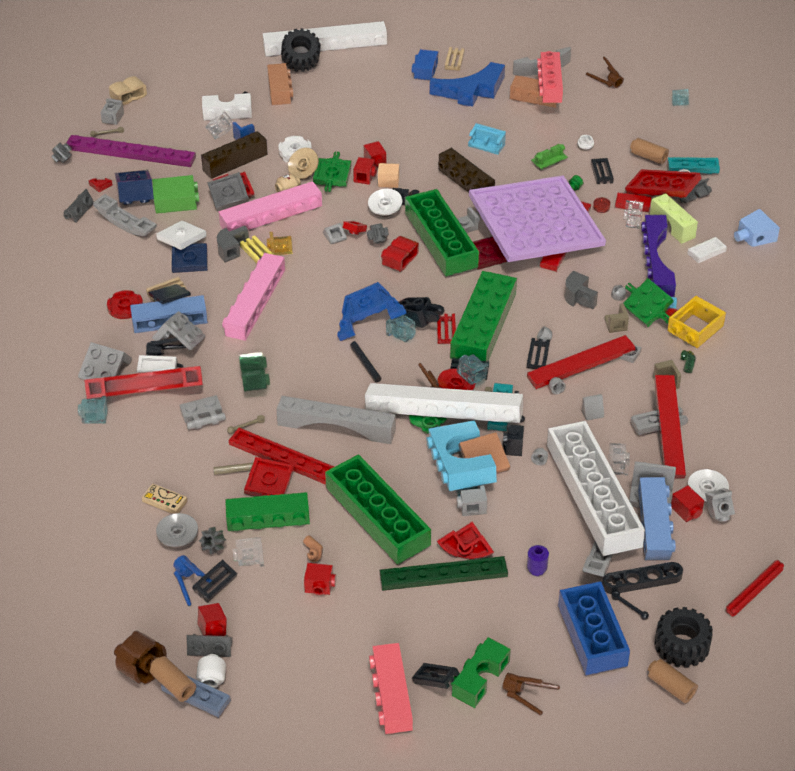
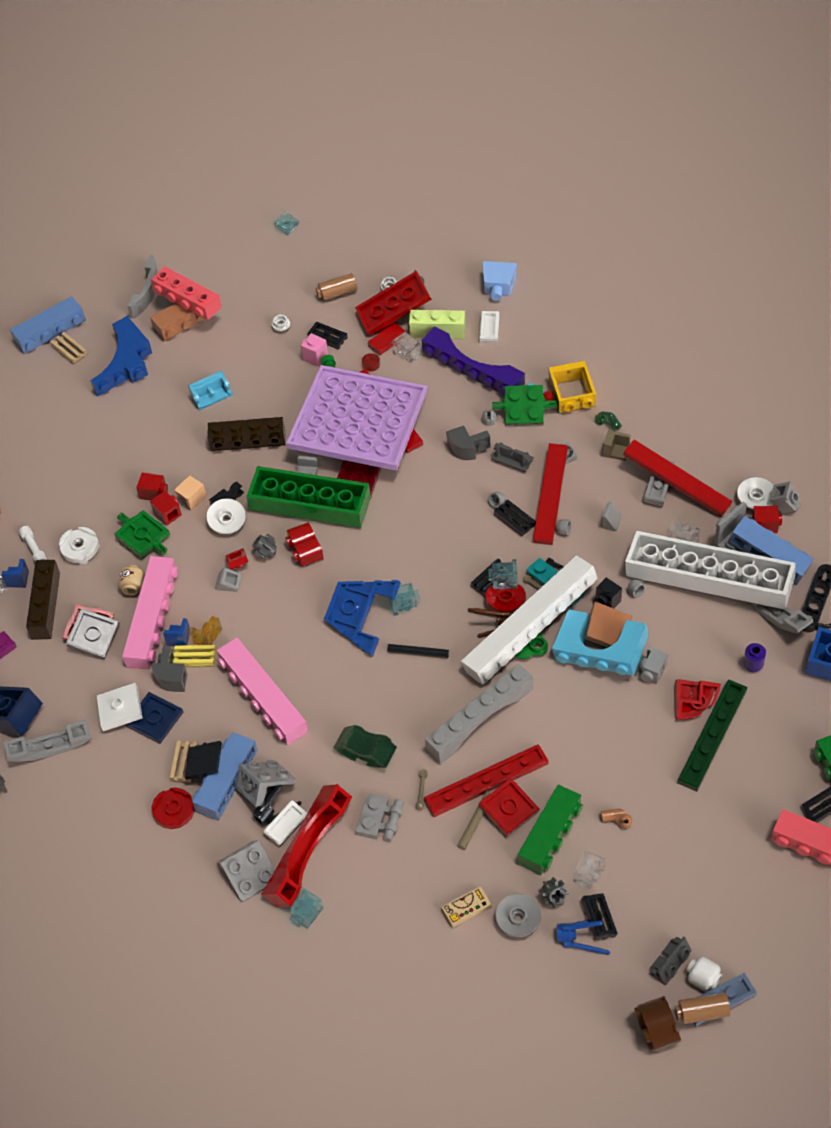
camera: 50 degrees left, 10 degrees up
bright green brick [152,175,199,214] -> none
red brick [197,603,227,636] -> none
tan dish [288,148,319,179] -> none
red brick [304,563,337,595] -> none
green brick [325,454,431,565] -> none
black hinge [397,297,445,327] -> none
blue brick [411,49,438,81] -> none
red tile [437,314,456,344] -> none
green brick [450,271,517,361] -> none
bright green hinge [531,144,568,169] -> none
reddish brown plant [586,57,624,88] -> none
dark tan panel [604,303,629,333] -> none
teal plate [667,157,720,174] -> none
none -> medium blue brick [10,296,86,354]
none -> white bar [19,526,47,561]
none -> blue panel [163,618,191,647]
none -> bright pink brick [301,333,328,366]
none -> dark grey hinge [491,442,534,472]

